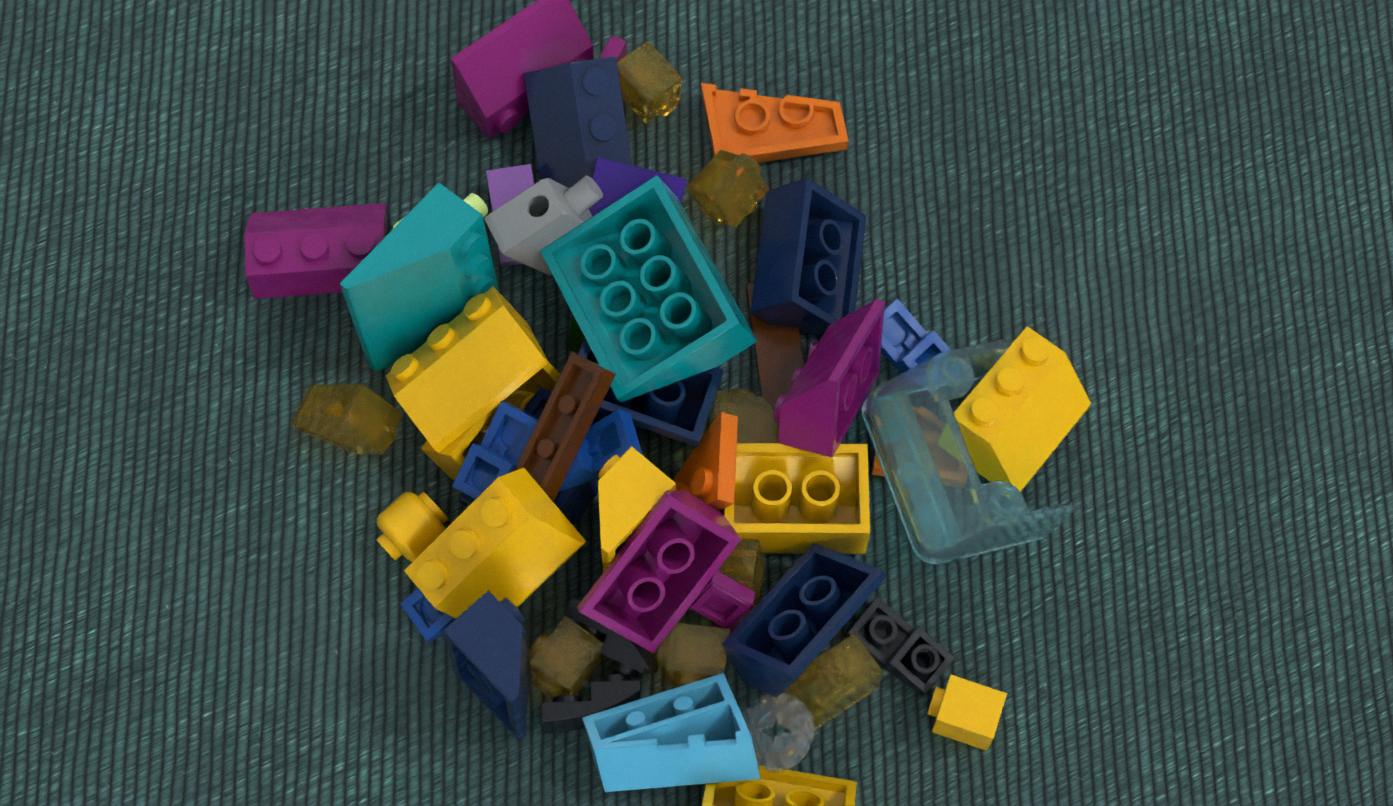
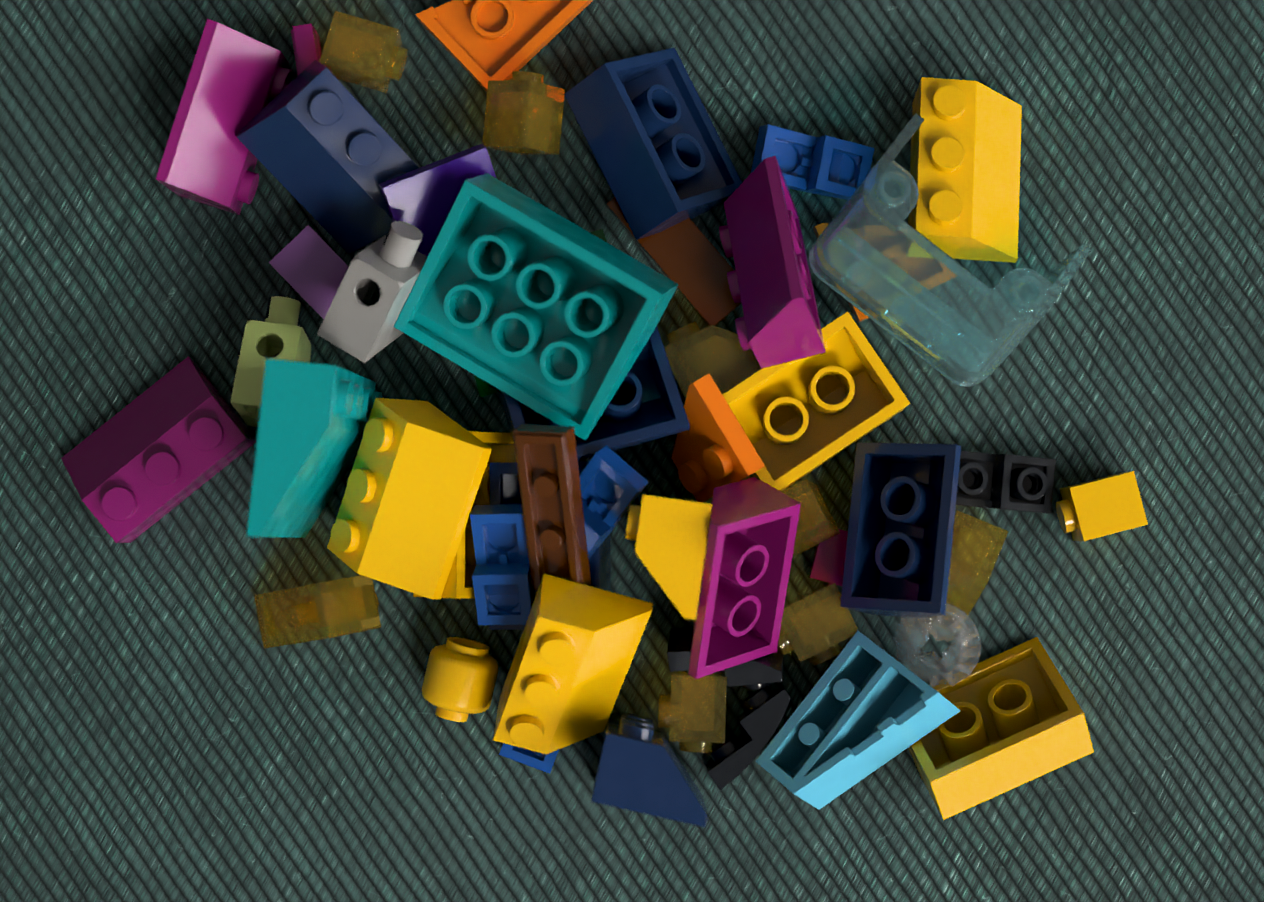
camera: 30 degrees left, 20 degrees up
magenta tile [689,571,756,629] -> none

